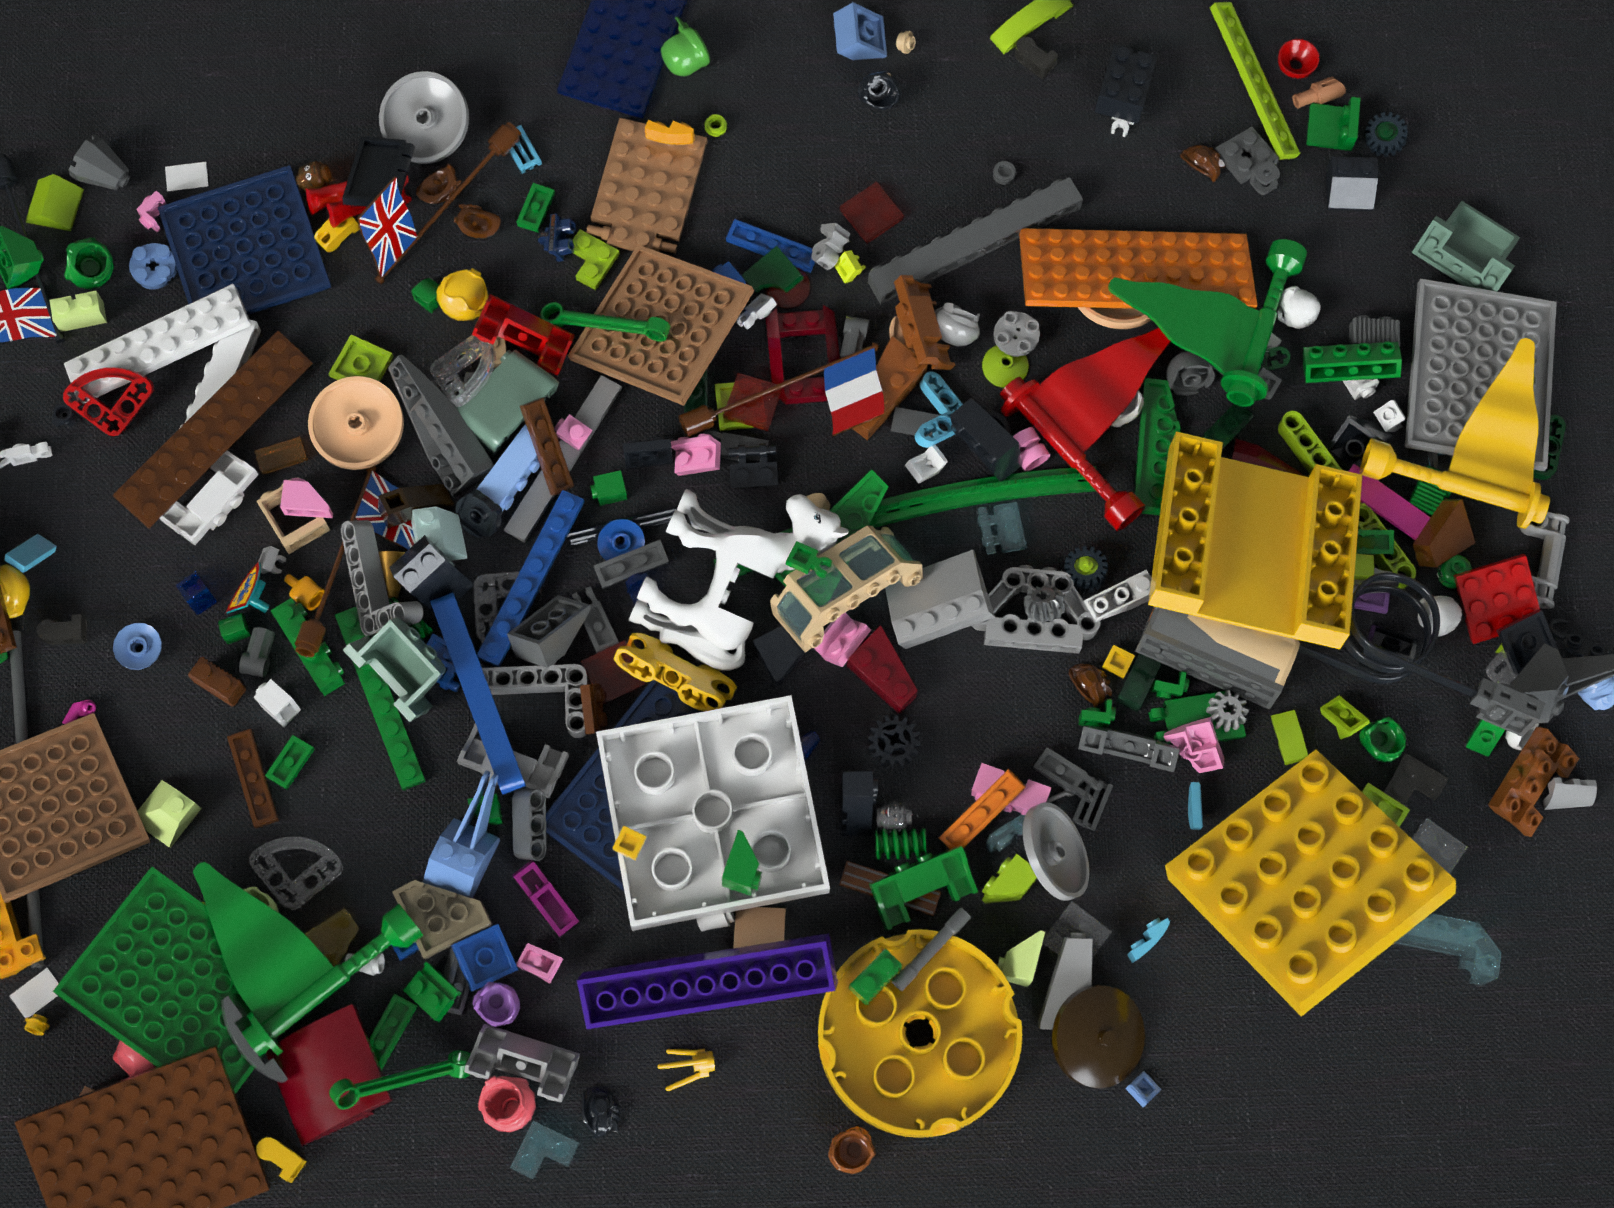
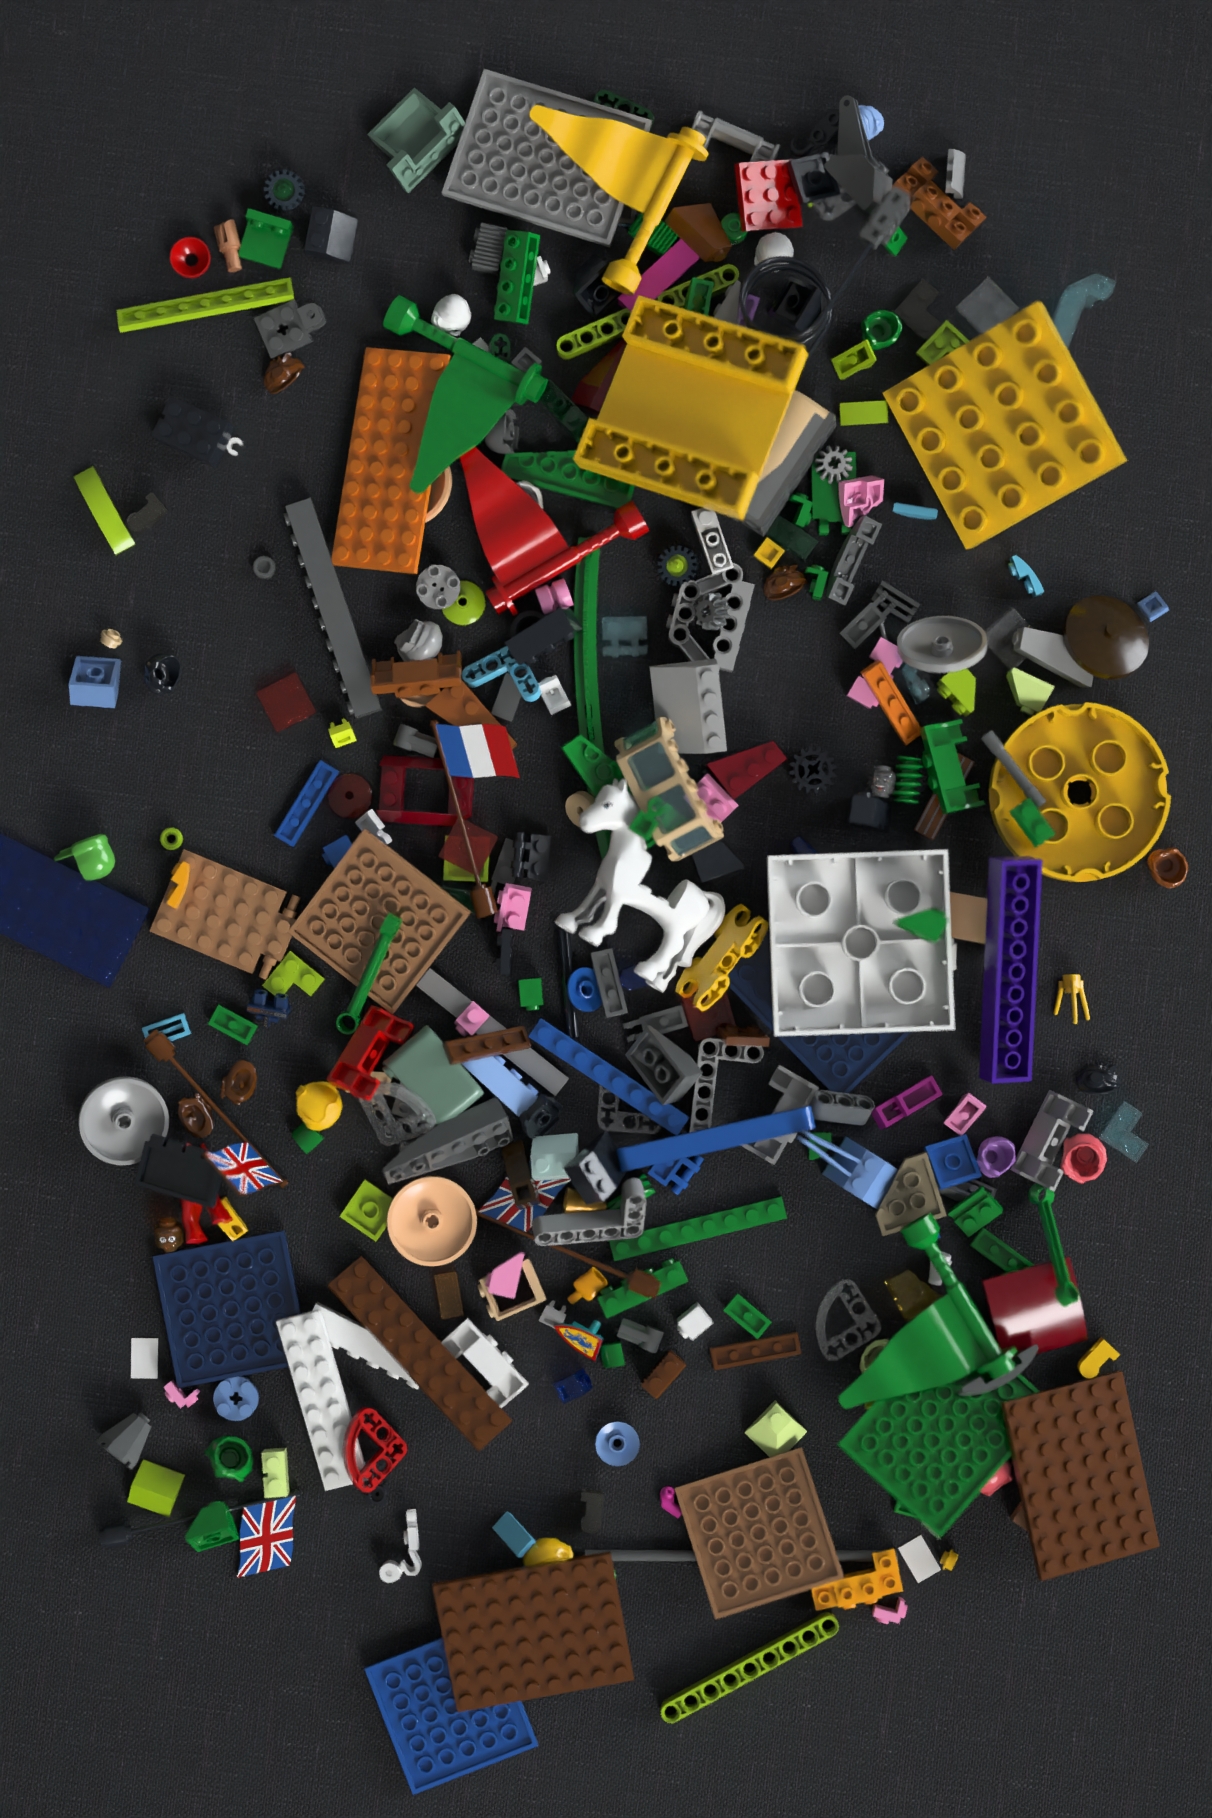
camera: 80 degrees left, 15 degrees up
sand green windscreen [343,618,446,722] -> none
yellow plate [612,826,647,860] -> none
dark green tile [742,246,804,293] -> none
light grey leg [811,223,850,270] -> none
lime tile [1354,554,1374,580] -> none
white bracket [1373,400,1405,432] -> none

